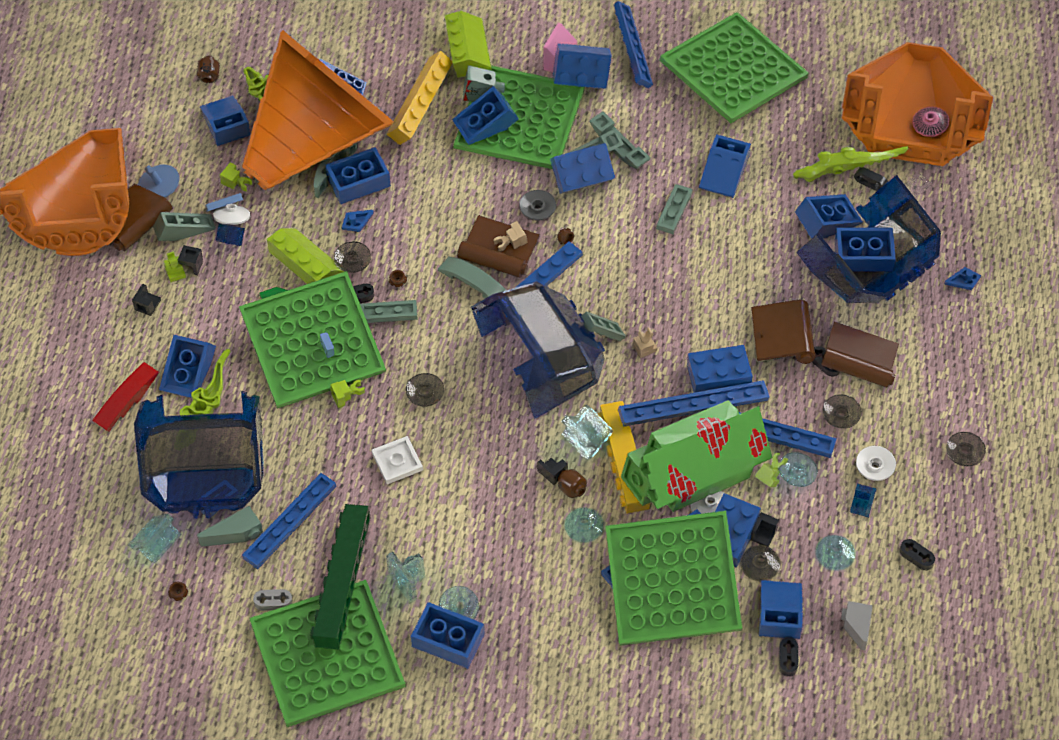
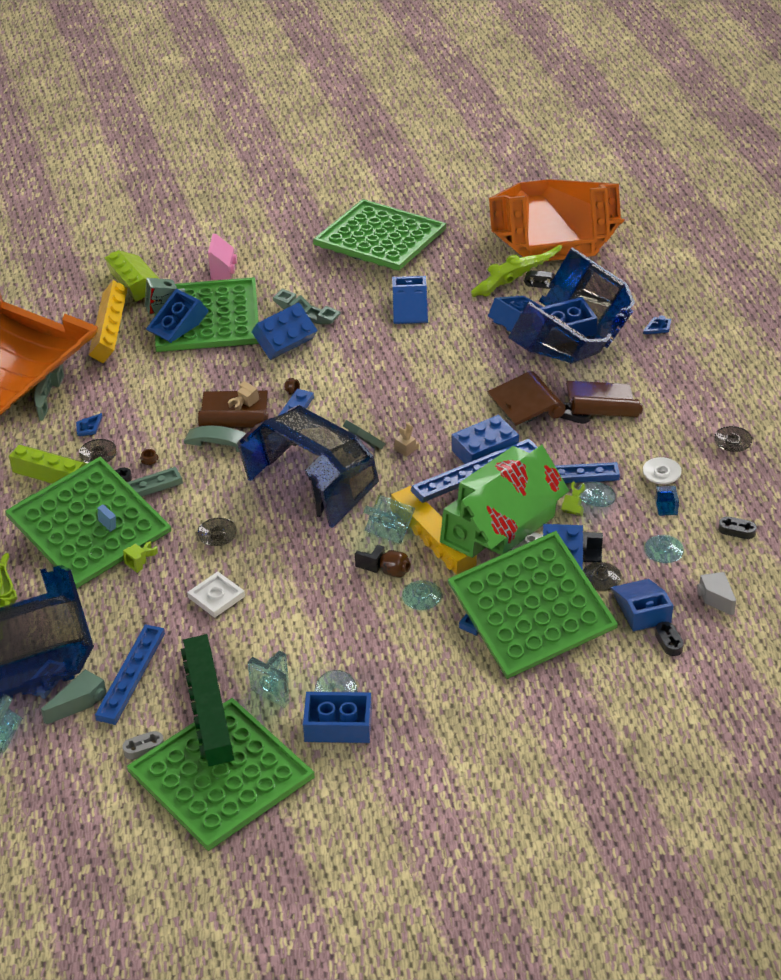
camera: 20 degrees left, 15 degrees down
reddish brown plate [168,581,188,601] -> none
blue brick [325,147,391,205] -> none
dark grey dish [520,190,556,220] -> none
blue brick [552,43,612,89] -> none
blue plate [613,0,653,88] -> none
sand green plate [656,184,693,235] -> none
clear smoke dish [822,394,862,429] -> none
dish [913,107,949,137] -> none

